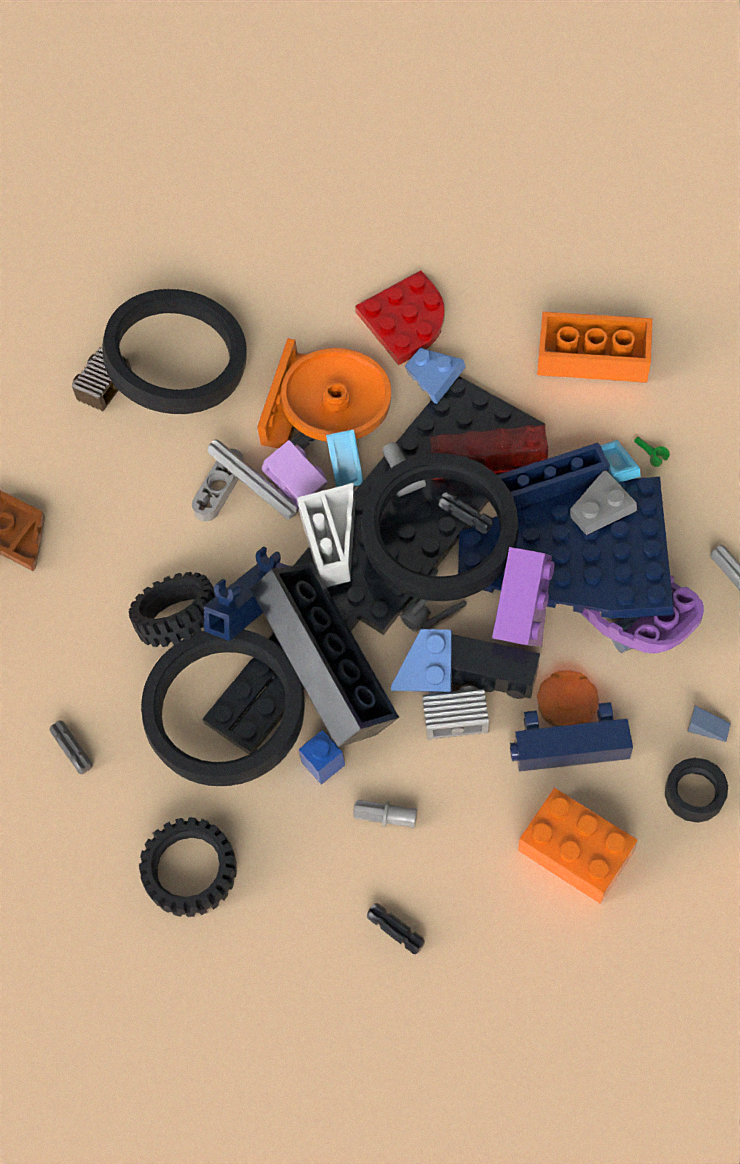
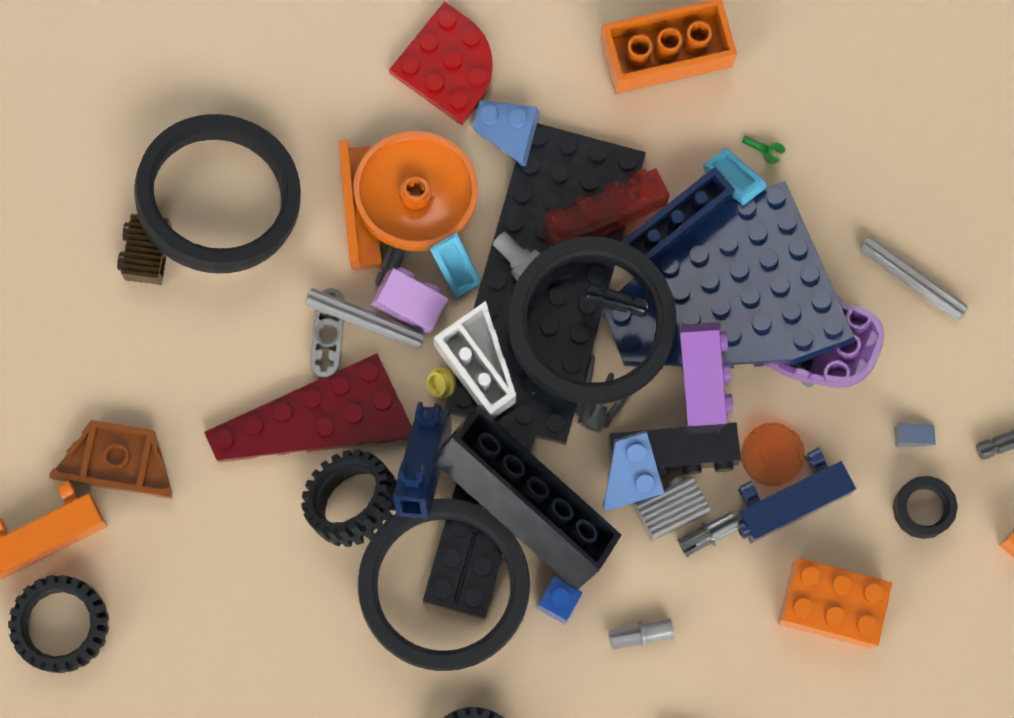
camera: 30 degrees left, 15 degrees up
dark grey axle [49,720,93,774] -> none
light grey wing [570,470,637,535] -> none
none -> dark red wing [204,353,412,463]
none -> light yellow plate [426,367,456,399]
none -> dark grey axle [677,512,739,557]

